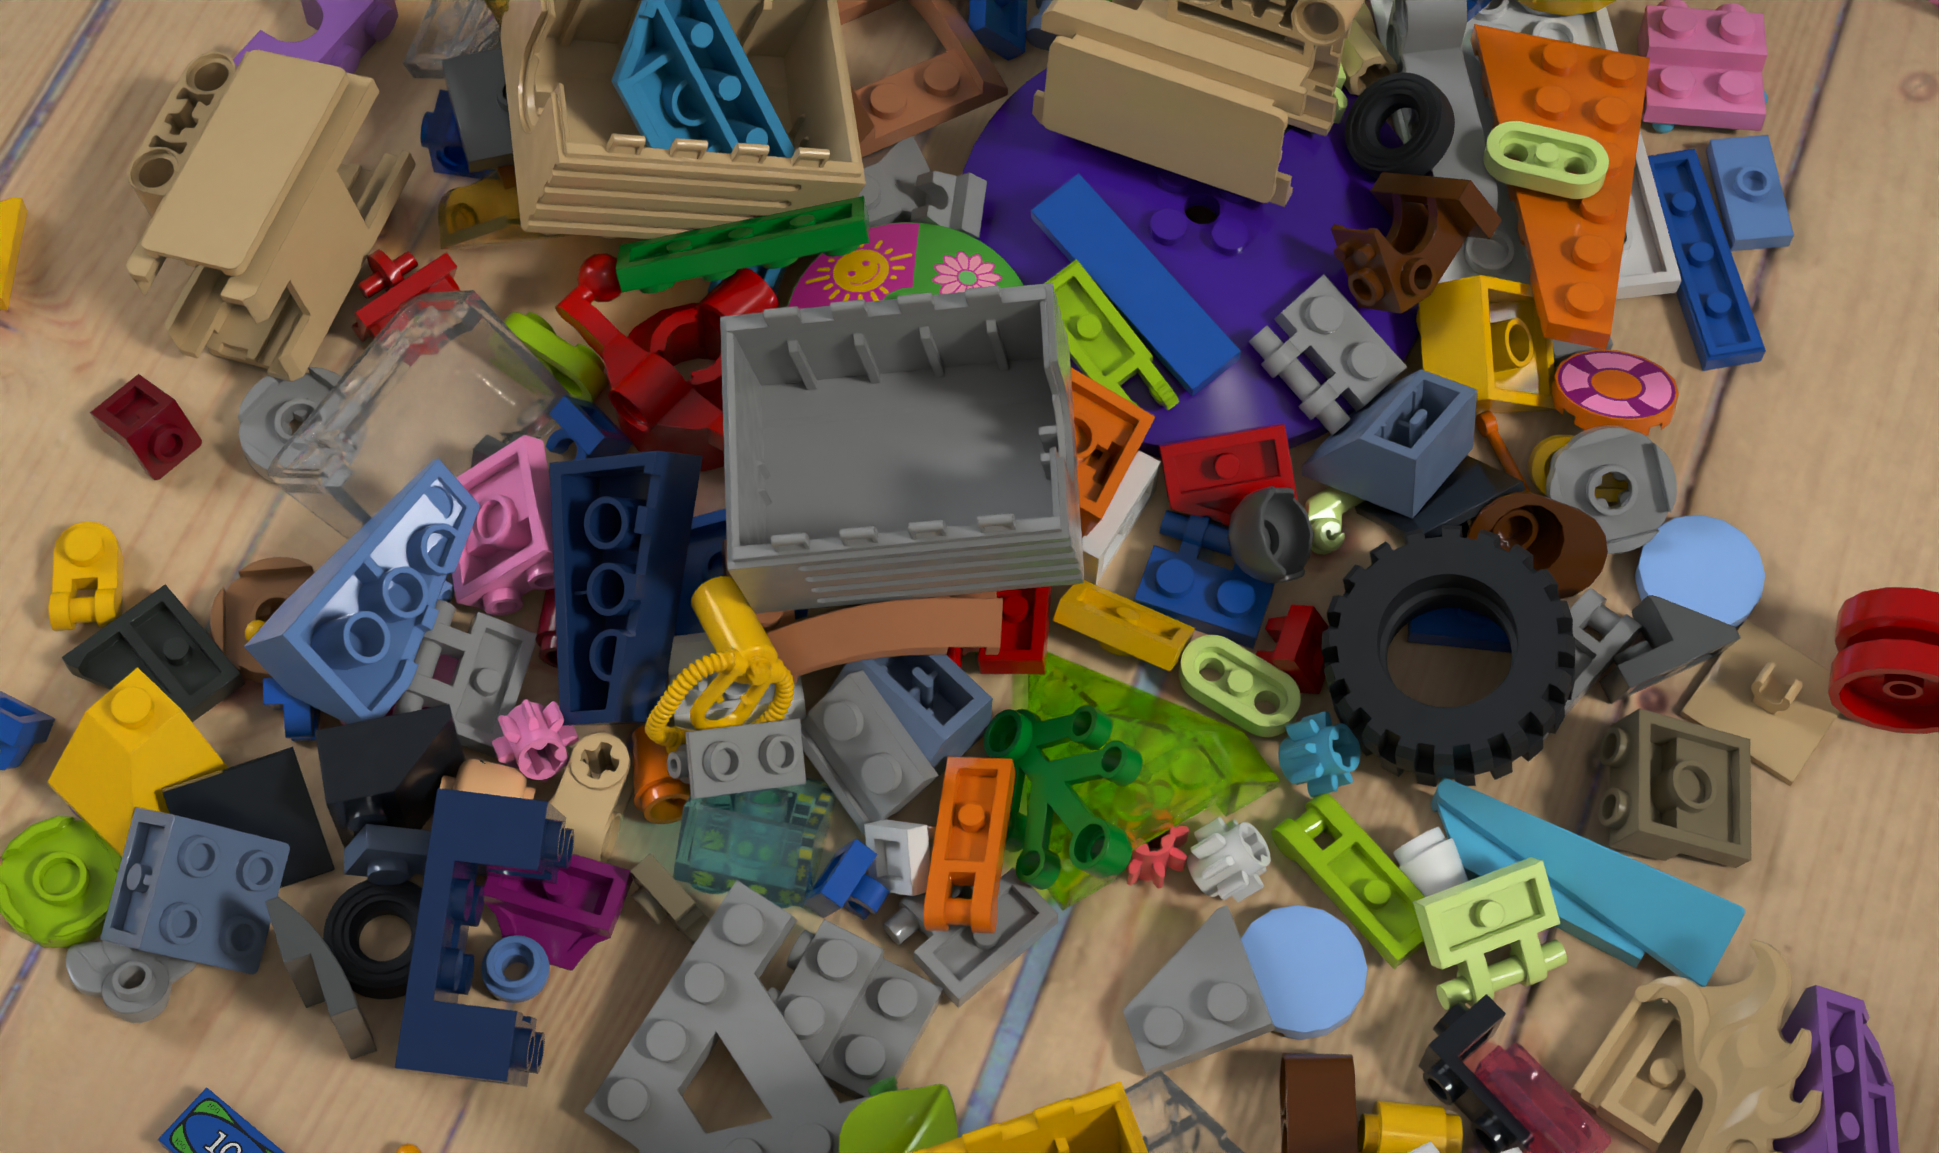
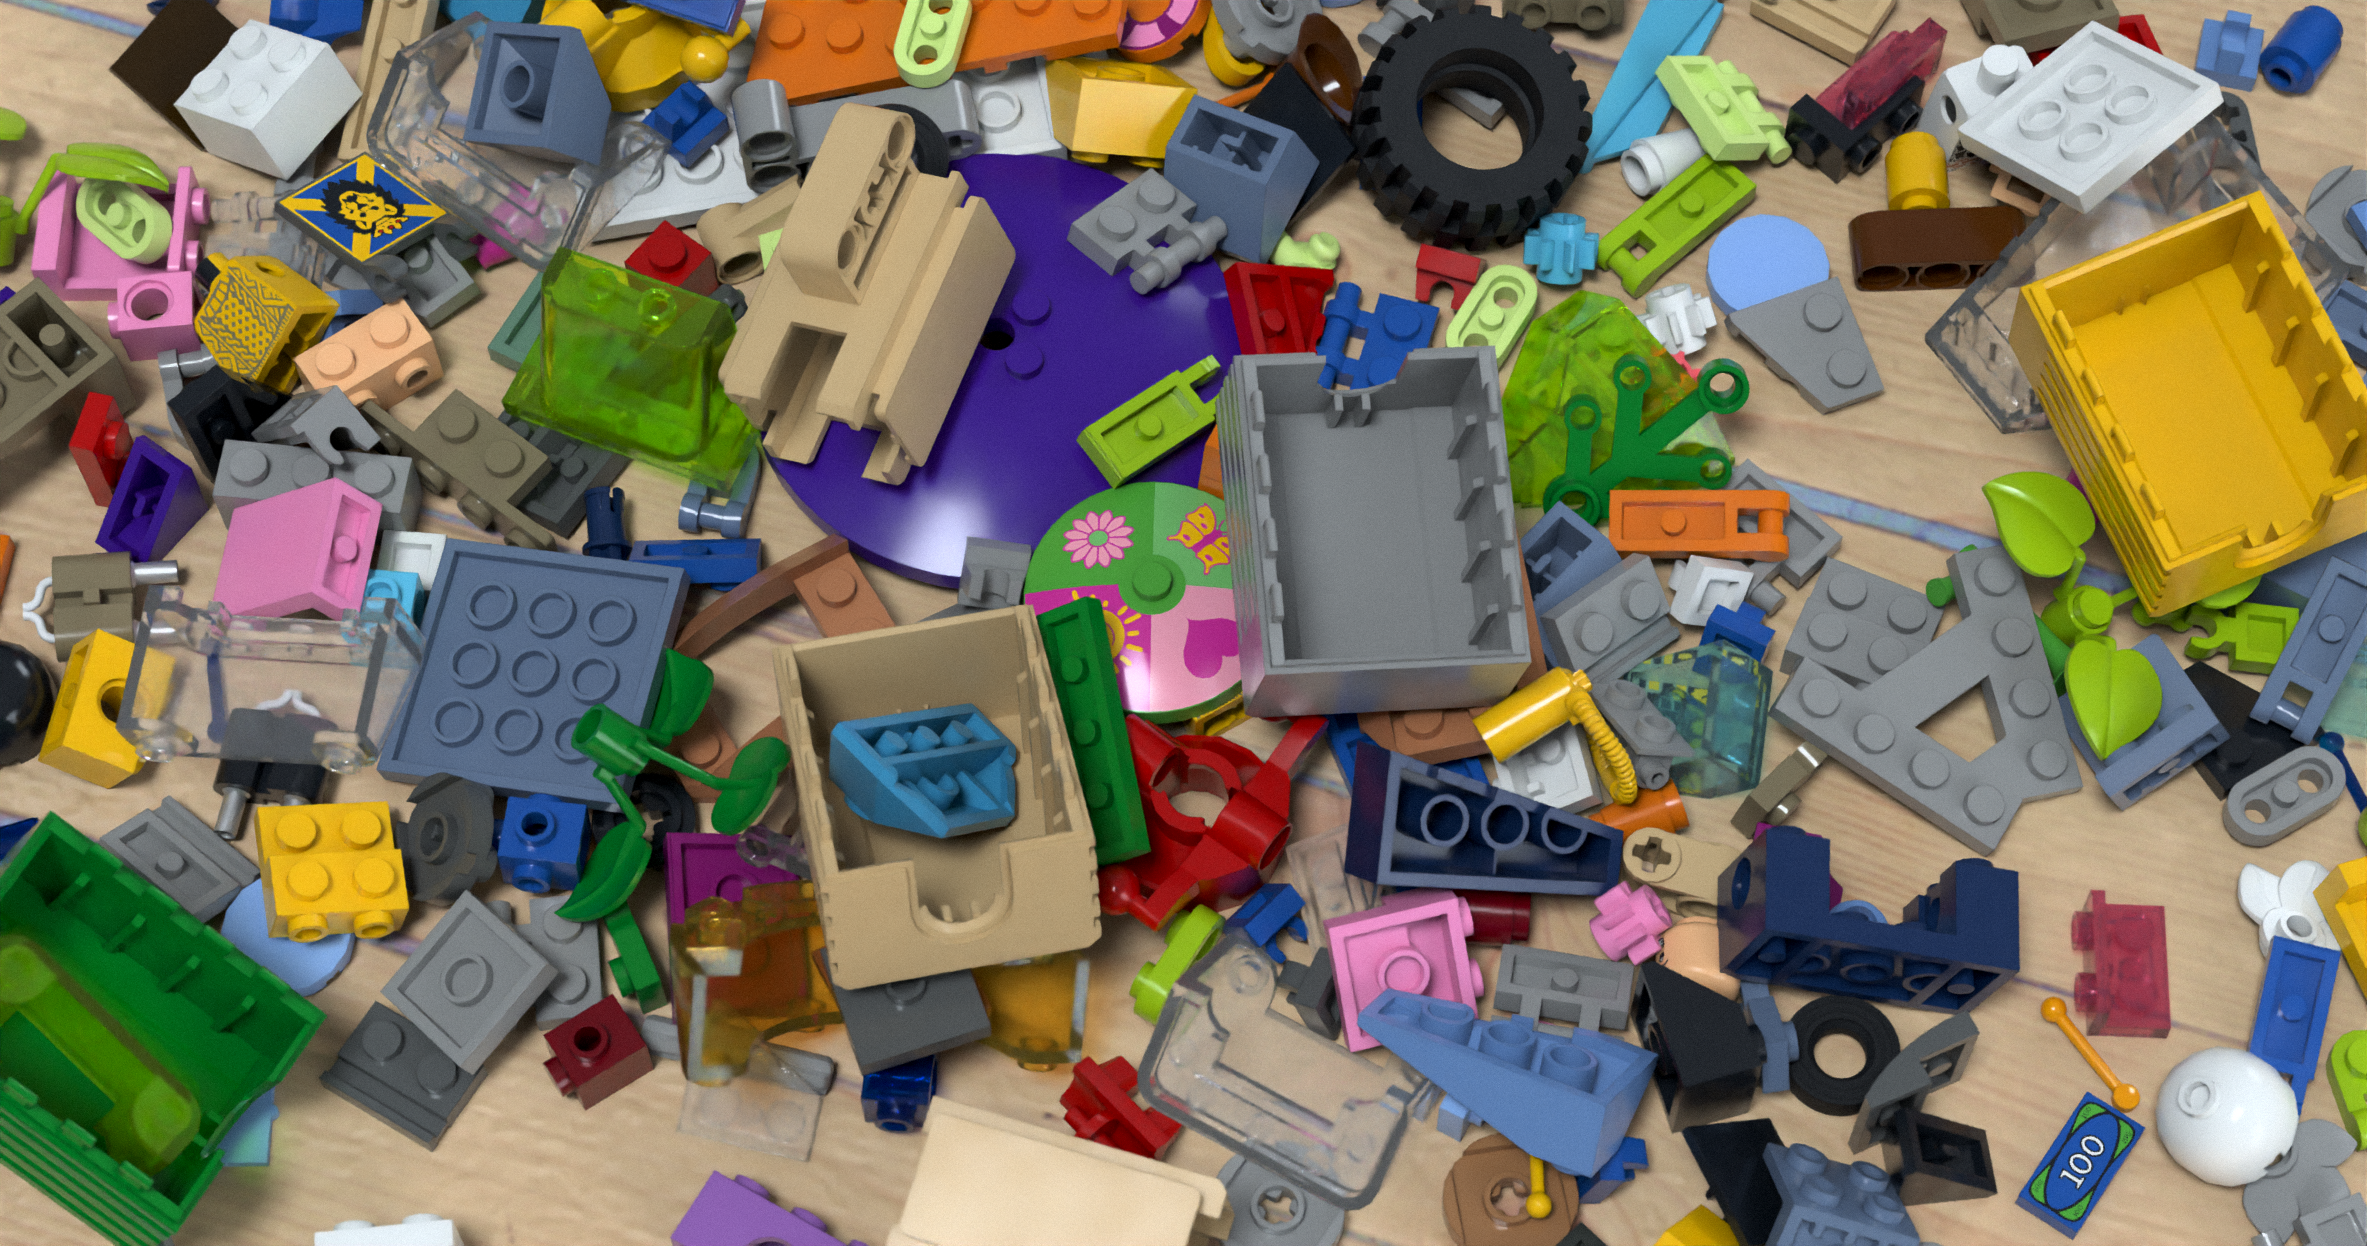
camera: 90 degrees left, 0 degrees up
blue tile [1031,173,1241,397] -> none
dark grey hair [1227,486,1314,583] -> none
reddish brown tile [1331,172,1502,313] -> none
none -> black slope [1881,1107,1998,1206]

